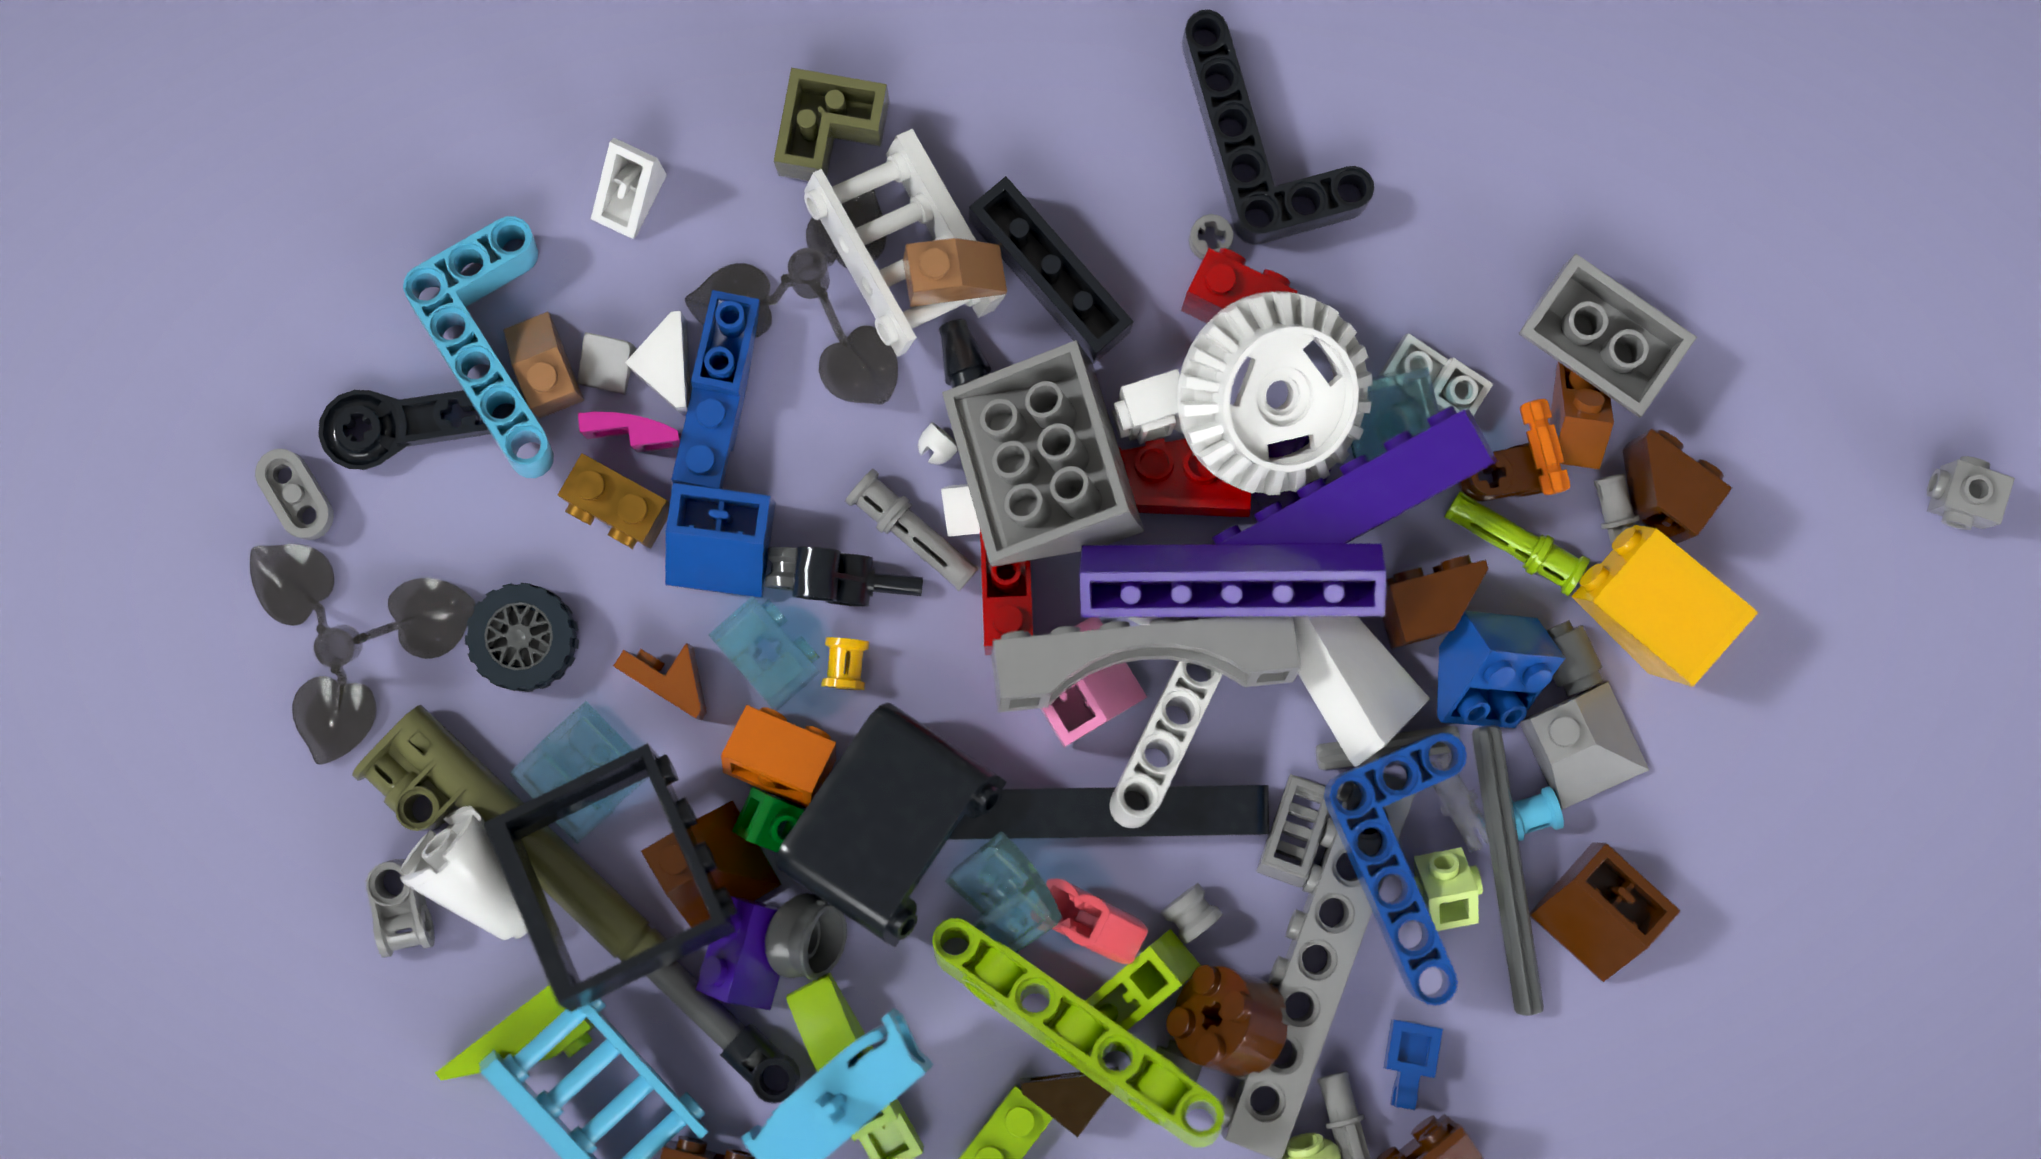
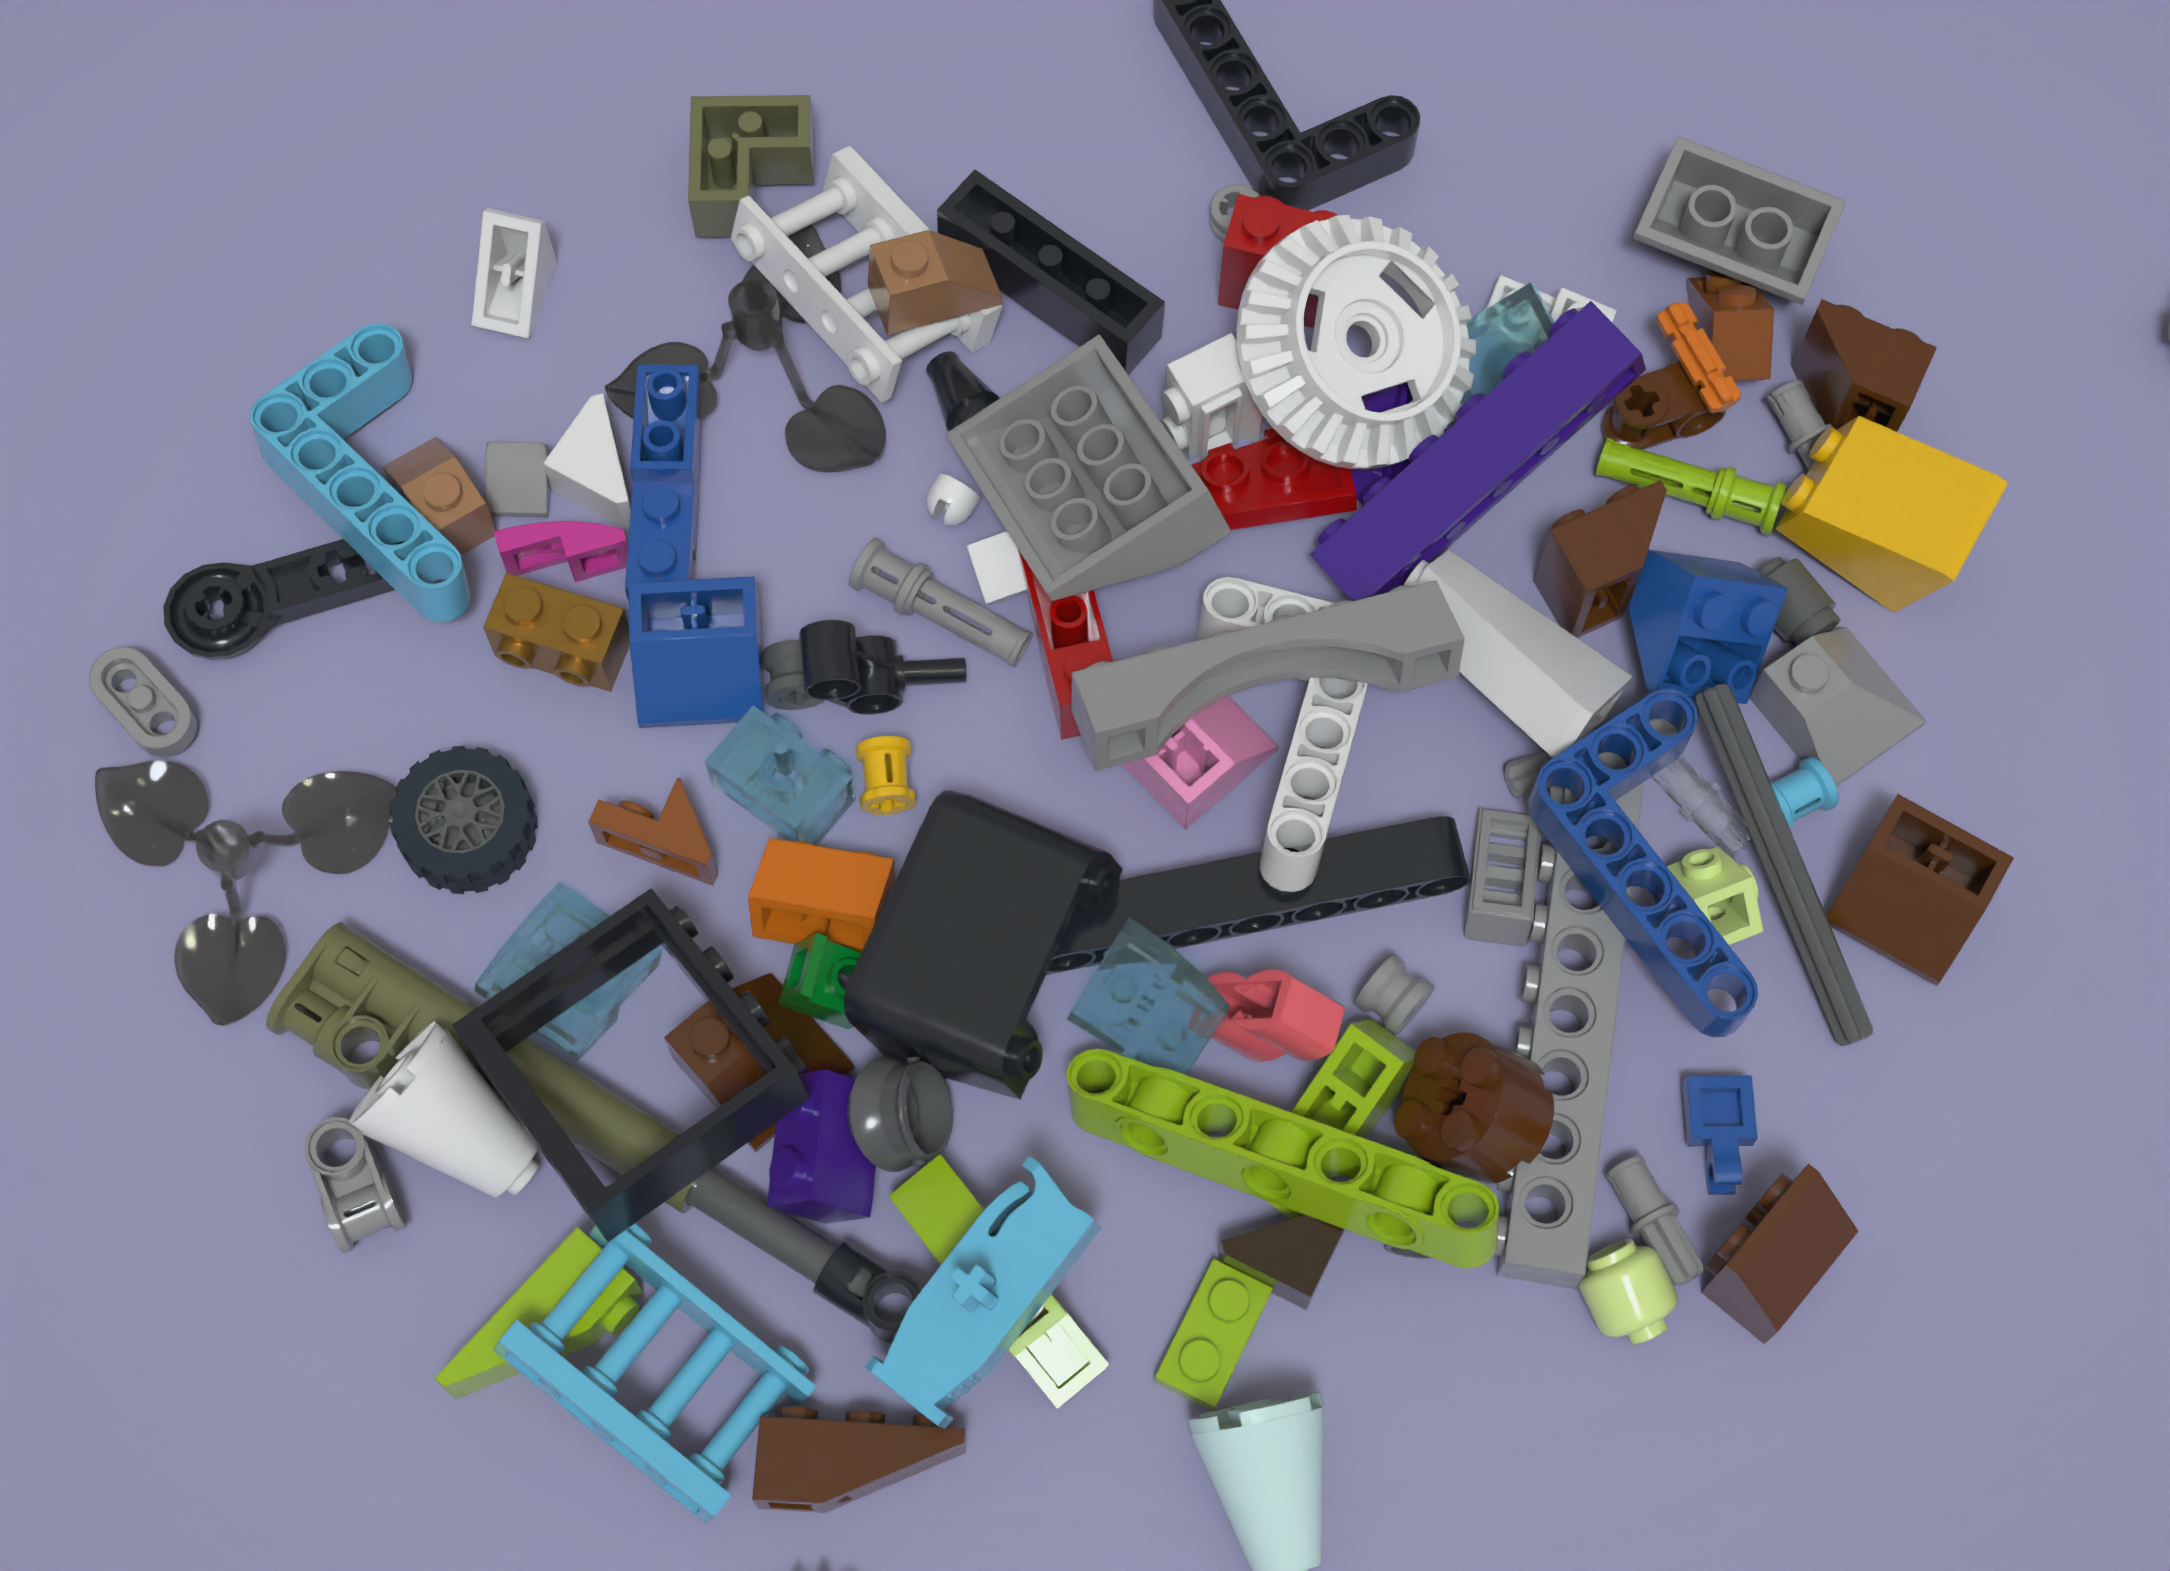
camera: 10 degrees left, 15 degrees down
dark purple brick [1080,543,1386,617] -> none

